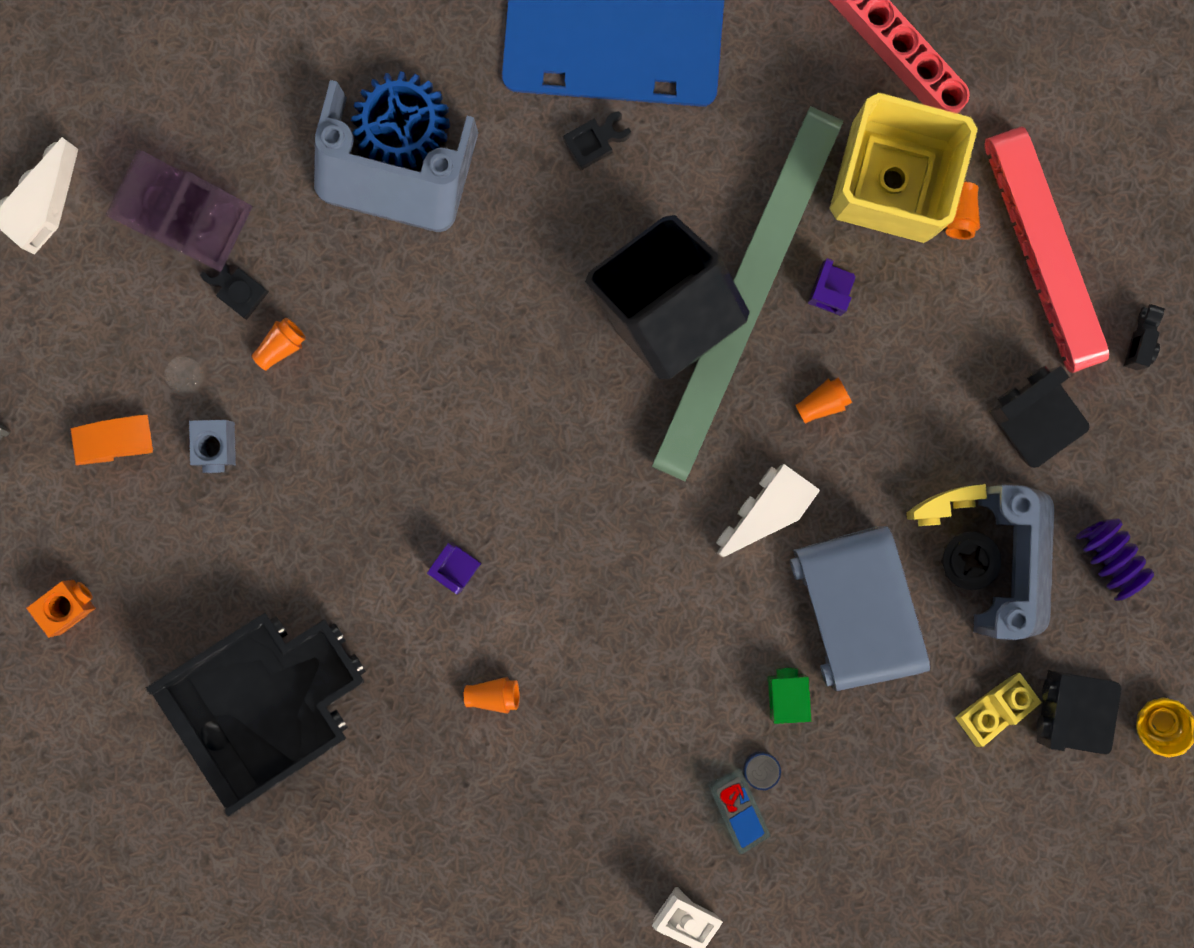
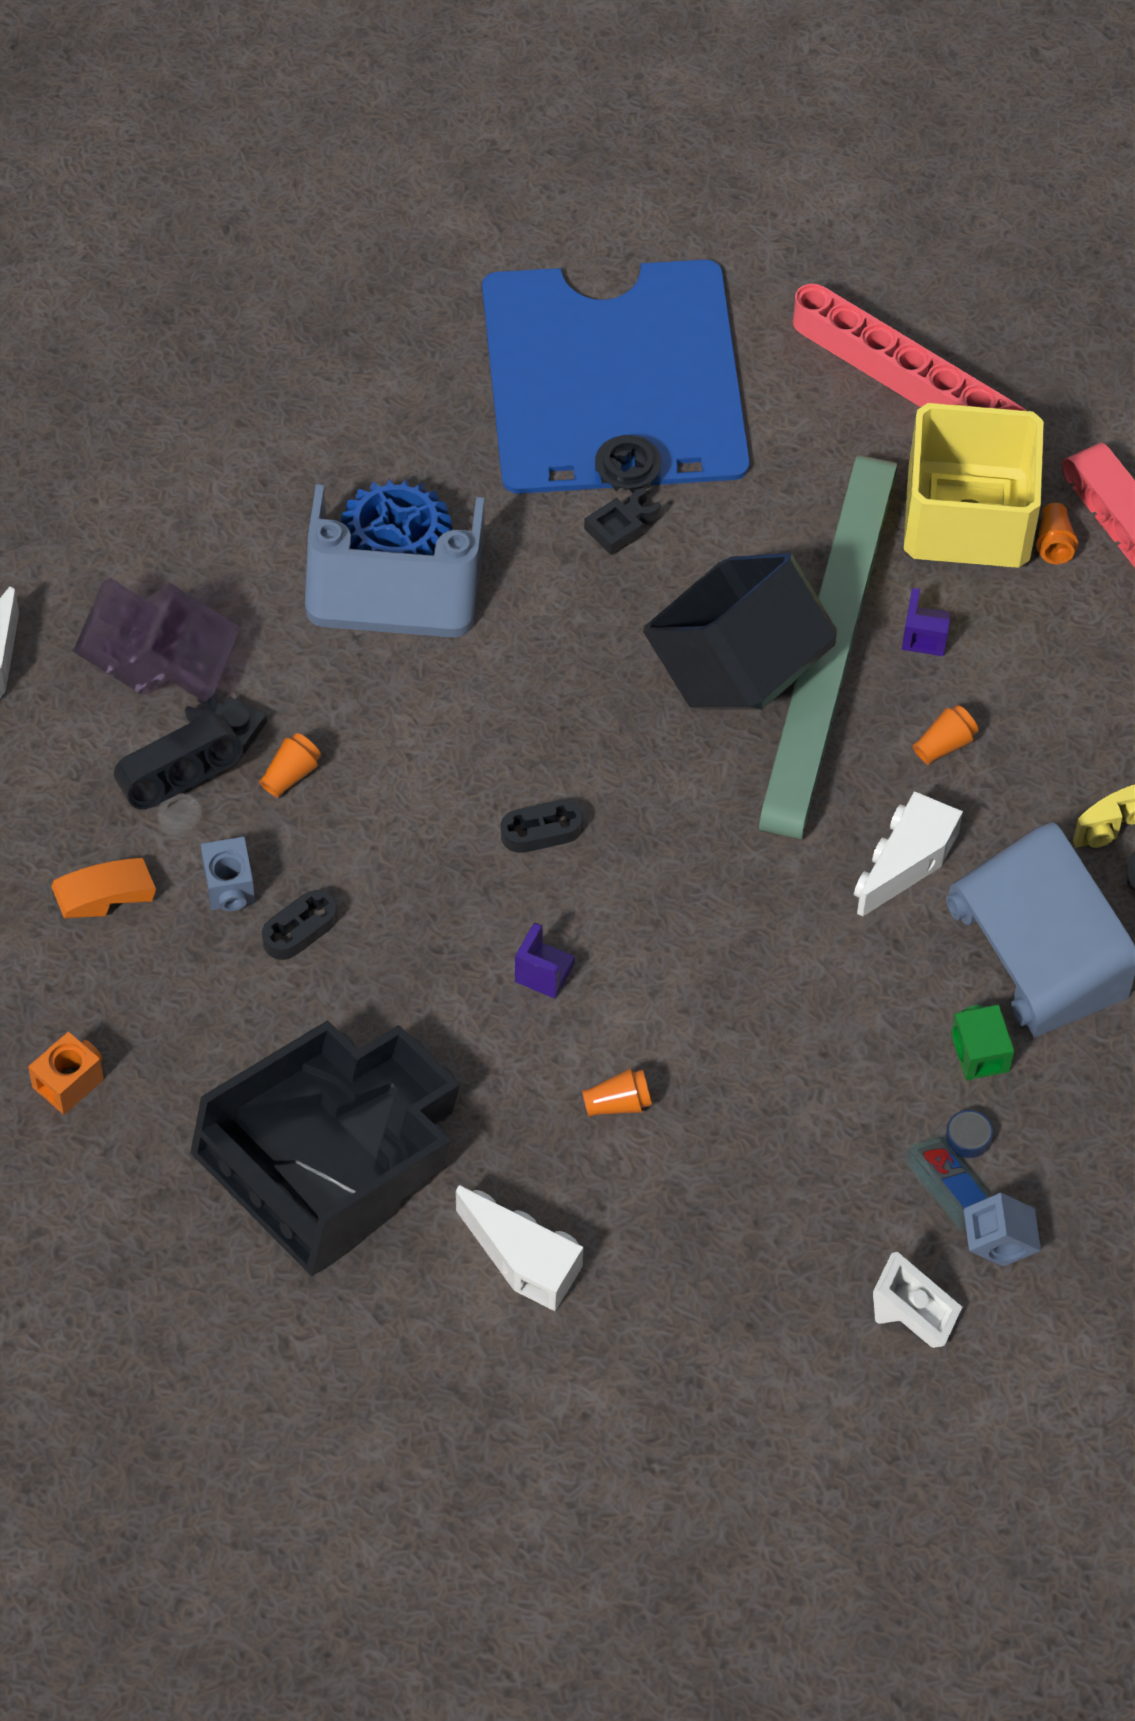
camera: 10 degrees left, 30 degrees down
none -> black beam [114,714,243,810]
none -> black beam [262,890,337,960]
none -> white slope [456,1185,583,1311]
none -> black beam [501,800,583,853]
none -> black gear [595,435,662,493]
none -> sand blue brick [964,1193,1041,1266]

